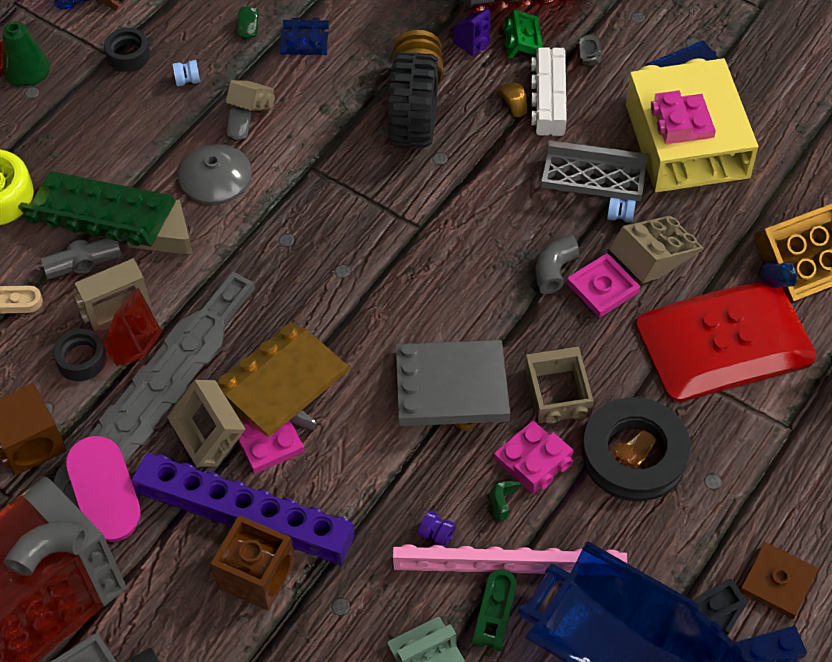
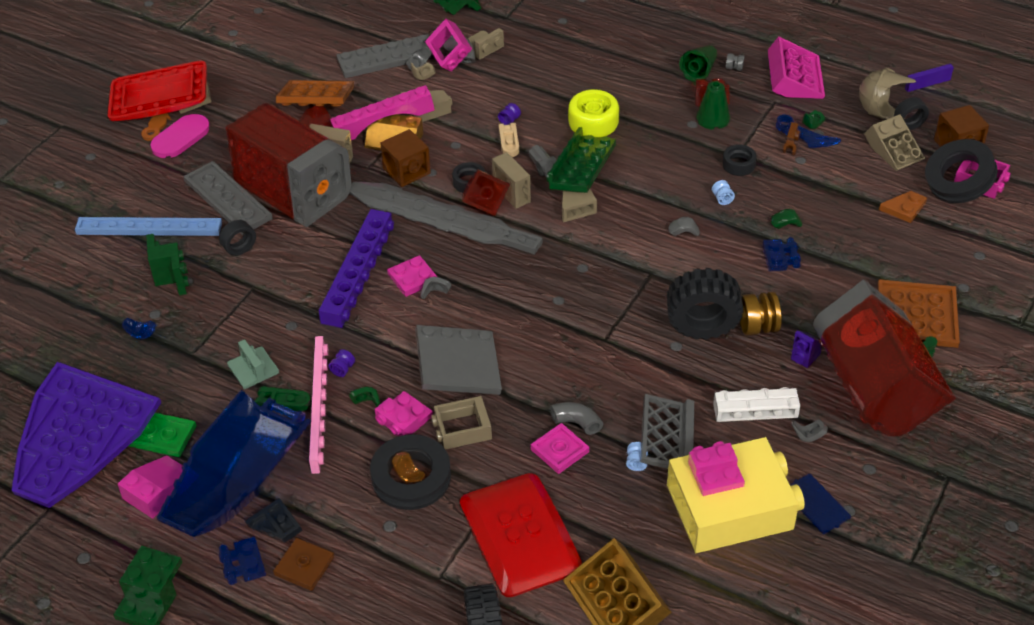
camera: 85 degrees right, 10 degrees down
dark grey cylinder [3,521,88,576] -> none
dark pink tile [66,436,141,542] -> none
dark tan window [167,380,246,467] -> none
dark grey dish [178,144,252,205] -> none
reddish brown brick [211,515,296,611] -> none
pearl gold slope [217,322,350,437] -> none
dark tan brick [226,80,275,111] -> none
pearl gold hair [498,82,527,118] -> none
green bracket [502,9,543,58] -> none
dark tan slope [609,216,703,283] -> none
clear blue hair [761,260,798,288] -> none

